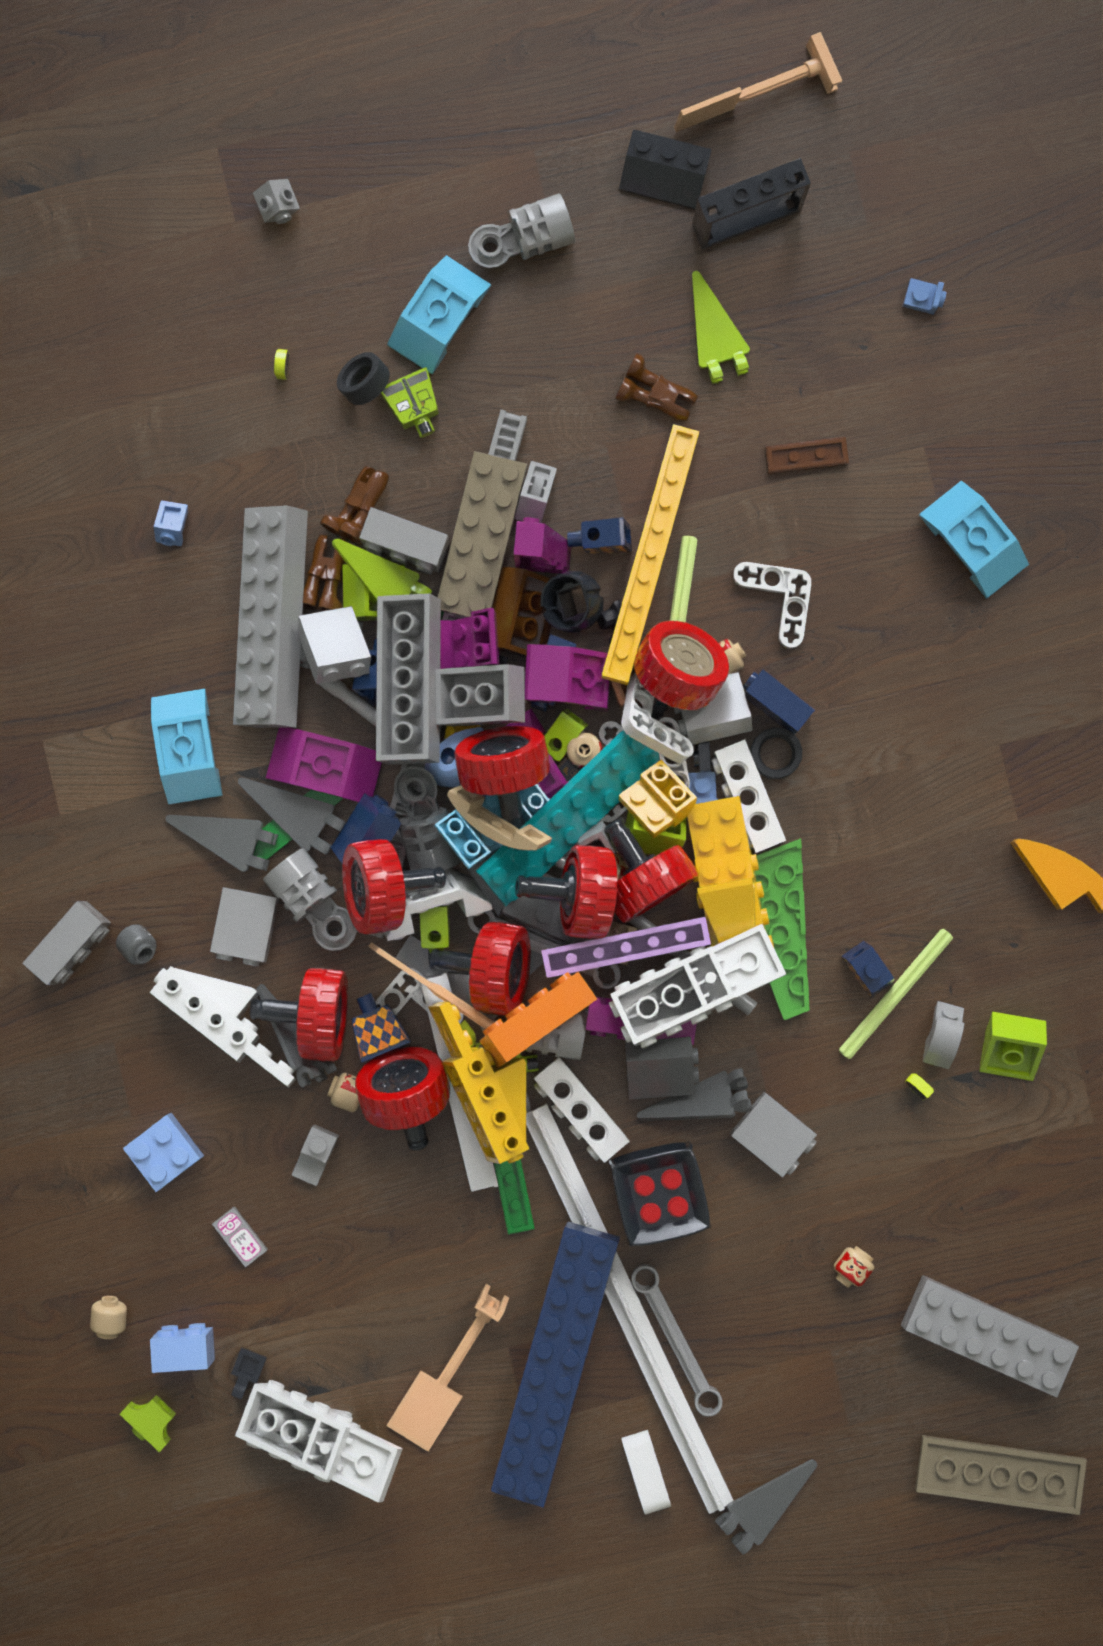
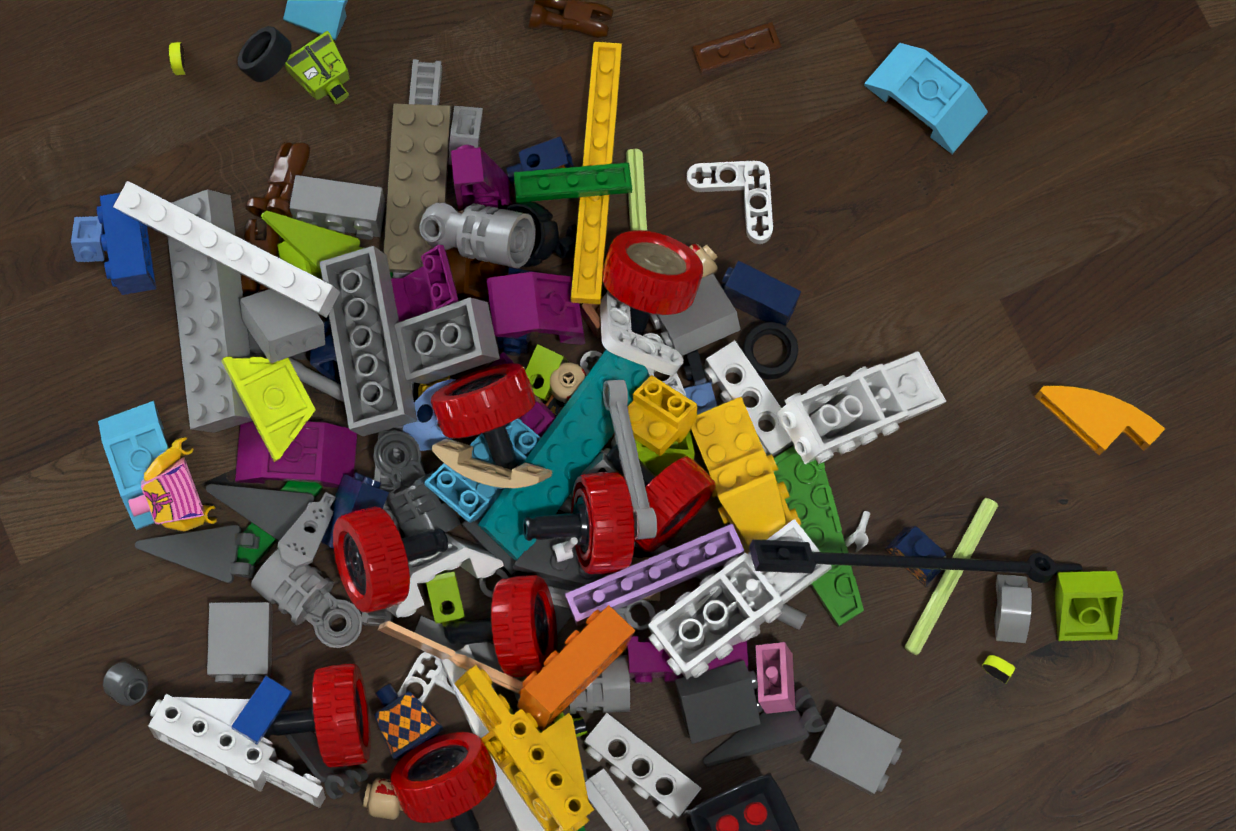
camera: 15 degrees left, 10 degrees down
light grey brick [22,901,111,985] -> none
none -> blue brick [97,193,156,295]
none -> white brick [113,181,340,318]
none -> torso [128,437,217,532]
none -> neon yellow wing [221,357,316,462]
none -> blue tile [231,676,292,745]
none -> light grey piece [277,492,336,569]
none -> light grey cylinder [419,203,535,268]
none -> green tile [514,163,632,203]
none -> white hand [552,537,578,563]
none -> light grey piece [603,380,657,540]
none -> black bar [749,539,1082,583]
none -> bright pink brick [756,642,796,714]
none -> white wedge [777,351,946,464]
none -> white hand [845,511,870,553]

